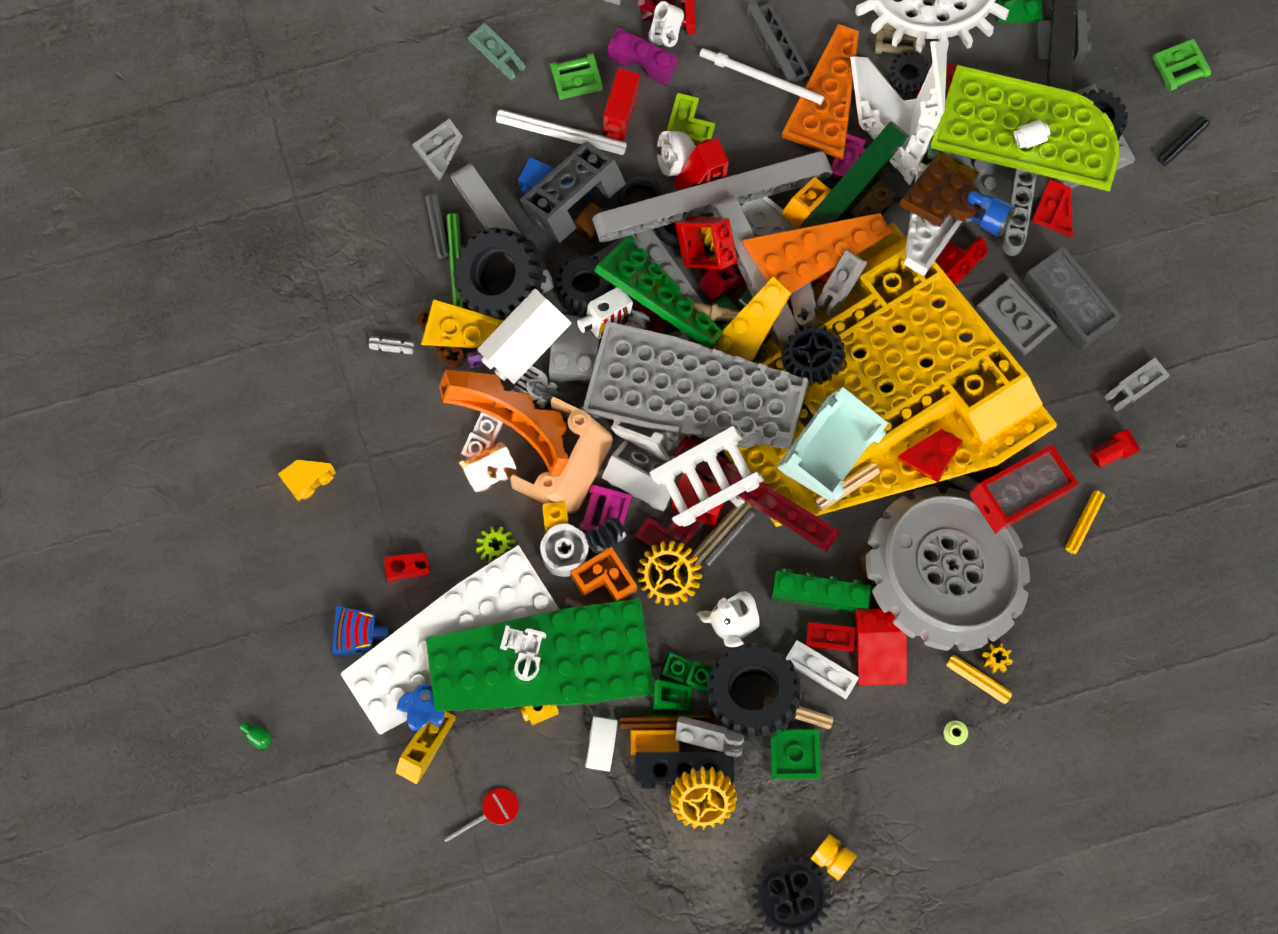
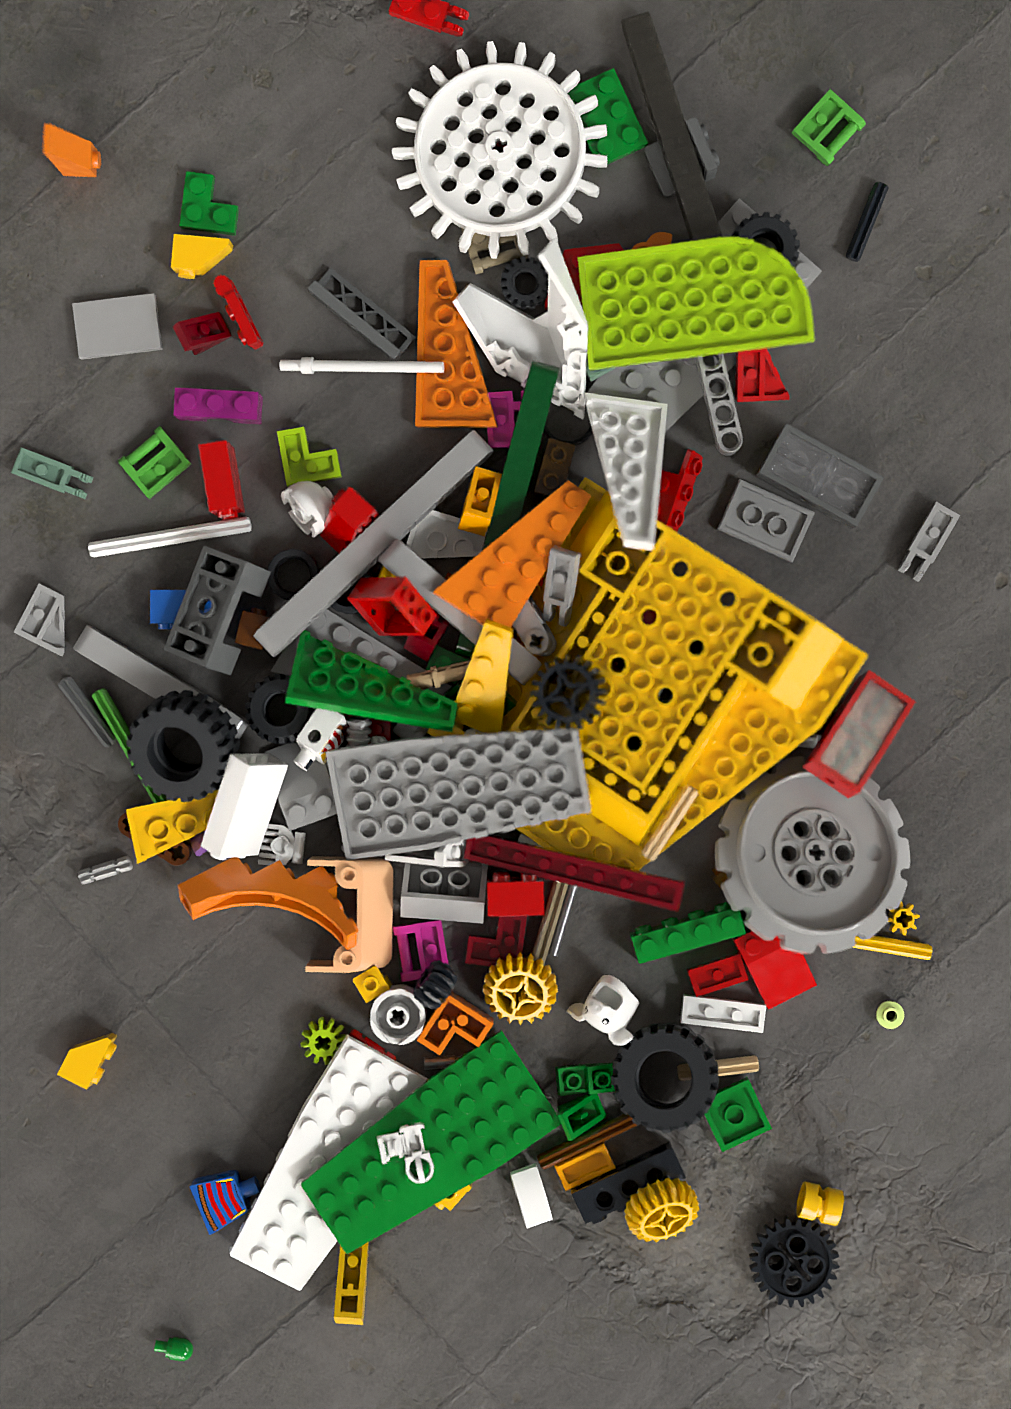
camera: 20 degrees left, 15 degrees up
red leg [384,553,431,584] -> none
blue plate [396,684,445,731] -> none
red piece [444,788,519,842] -> none
brick [459,442,517,493] -> none
white slope [461,412,503,463] -> none
dark grey axle [532,382,576,407] -> none
white piece [648,1,684,47] -> none
white fence [649,426,764,526] -> none
light grey hinge [676,716,744,757] -> none
light aqua windscreen [777,387,888,501] -> none
red wing [897,429,963,483] -> none
reddish brown plate [899,151,1015,236] -> none
white brick [1014,119,1050,149] -> none
yellow axle [1065,490,1105,554] -> none
red piece [1090,429,1140,469] -> none

